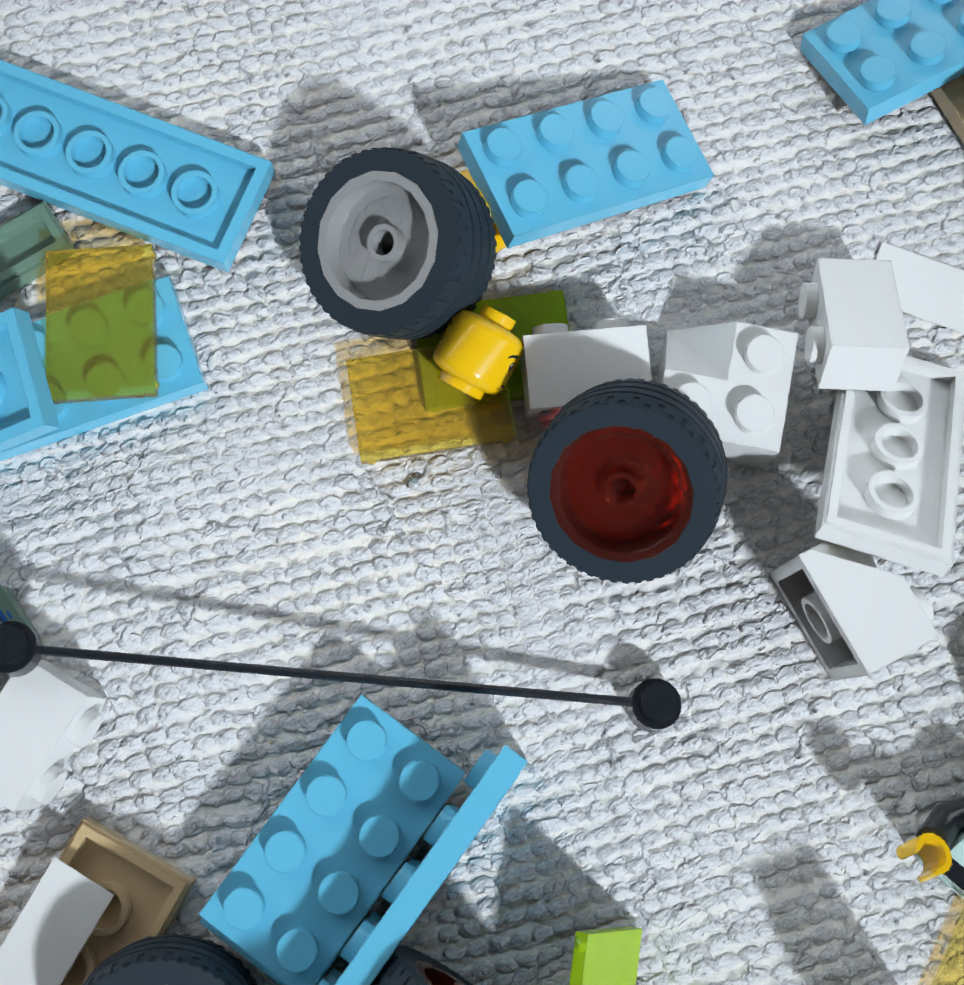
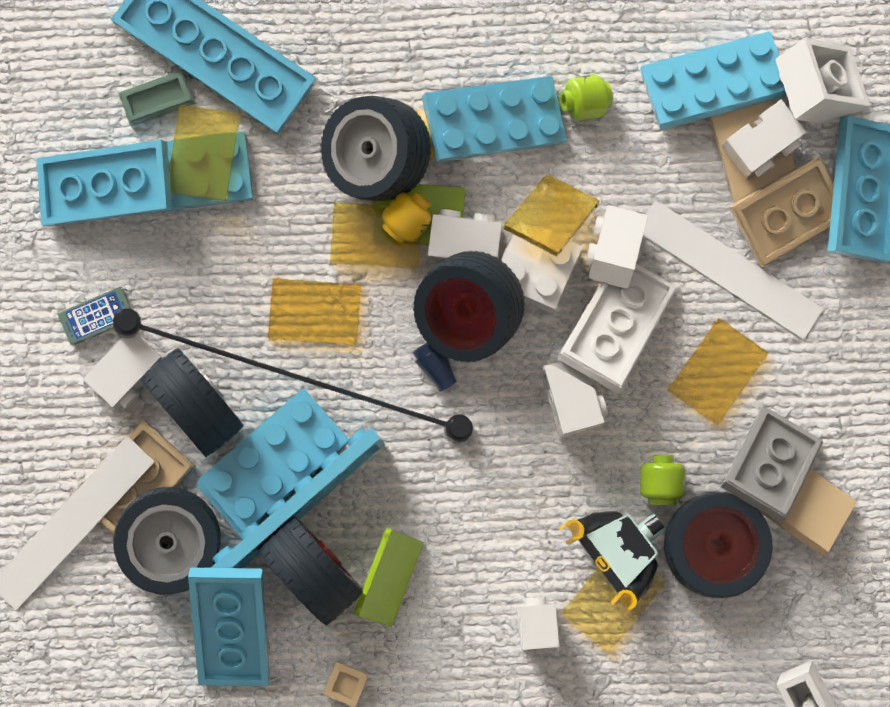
camera: 10 degrees right, 5 degrees up
none -> black wheel [140,348,244,457]
none -> clear yellow piece [268,277,361,346]
none -> dark blue cone [412,343,457,392]
none -> clear yellow piece [503,174,599,257]
none -> lime head [560,74,613,121]

